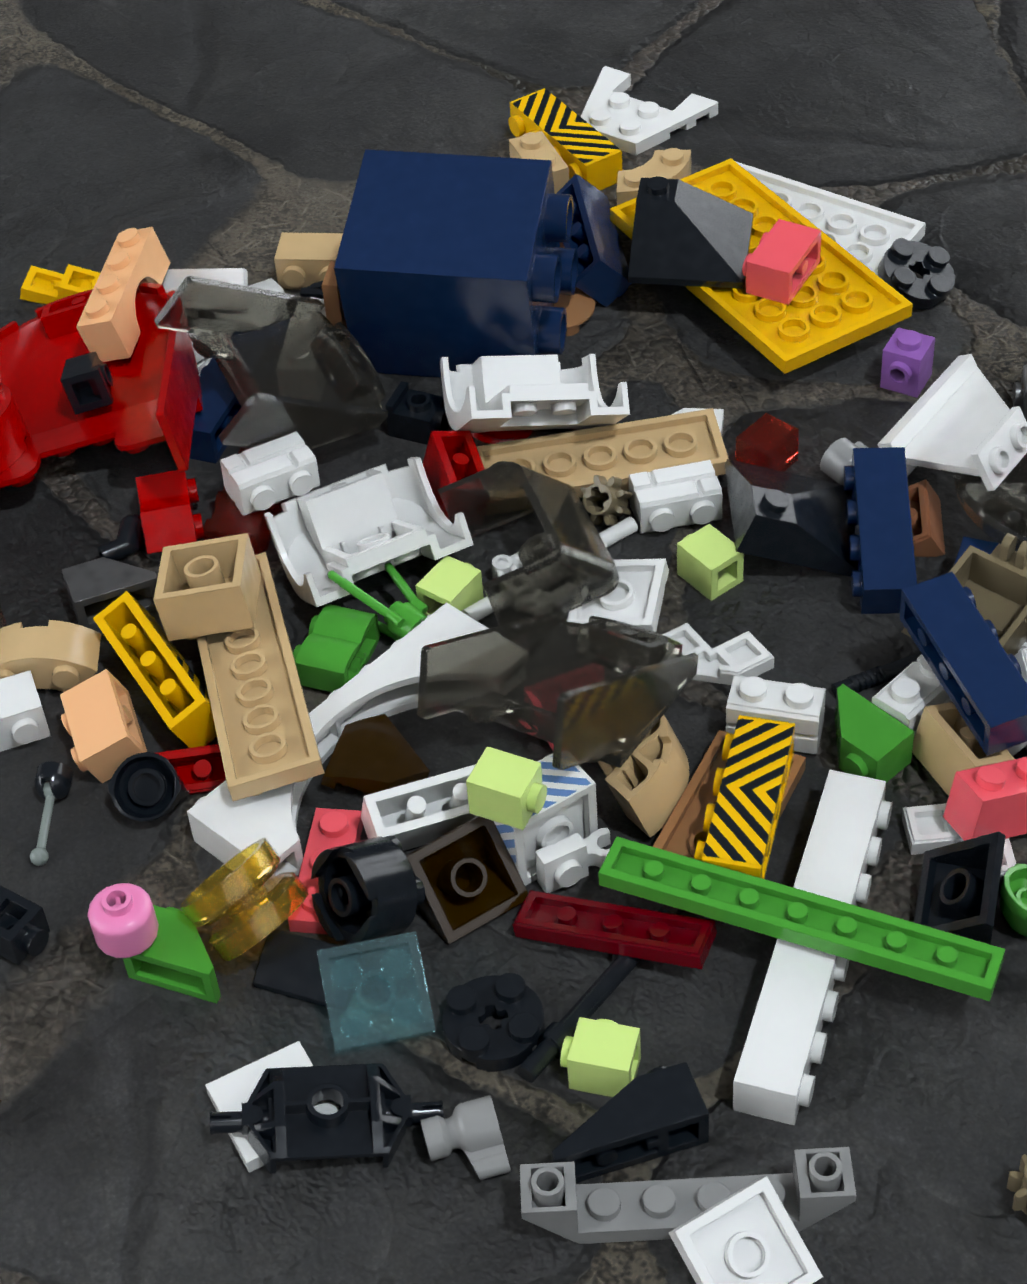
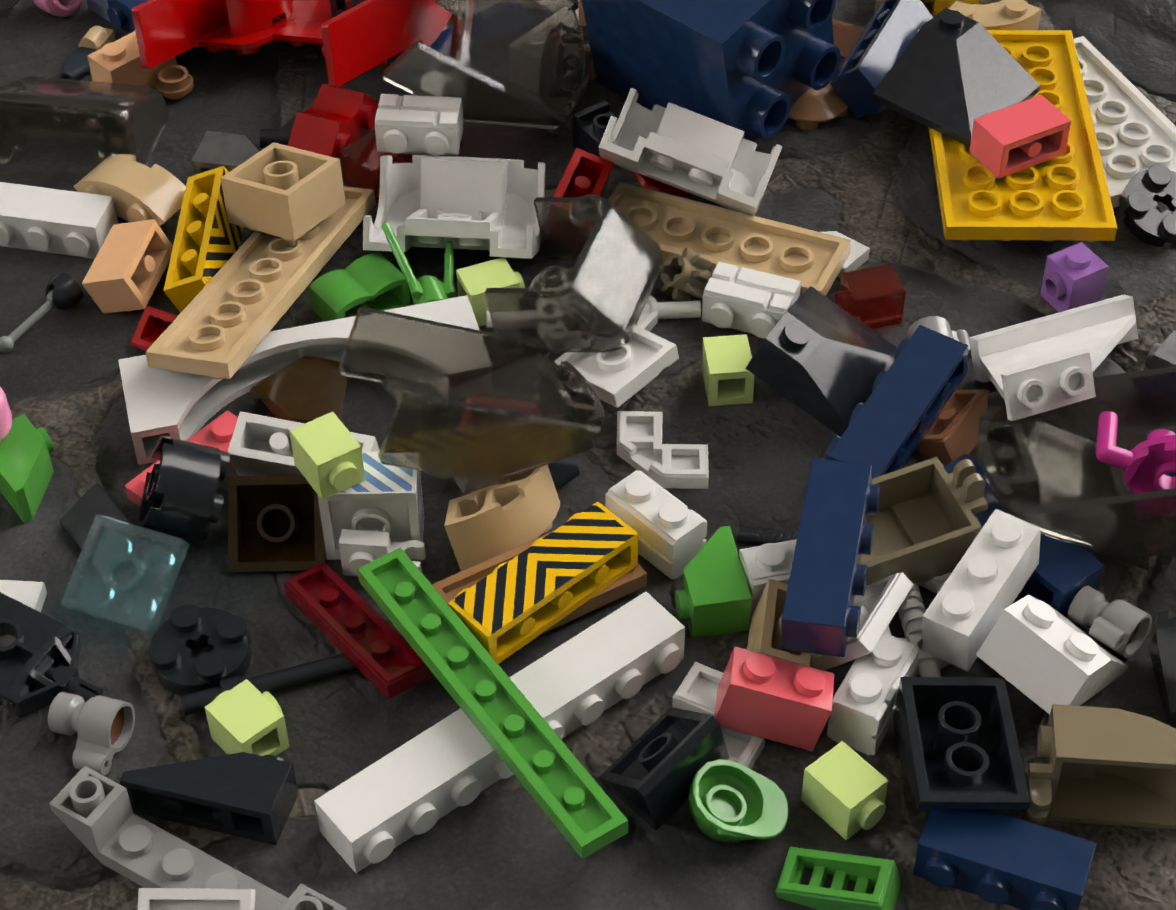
camera: 30 degrees right, 0 degrees up
black hat [108,752,189,822] -> none
clear yellow wheel [180,838,309,961] -> none

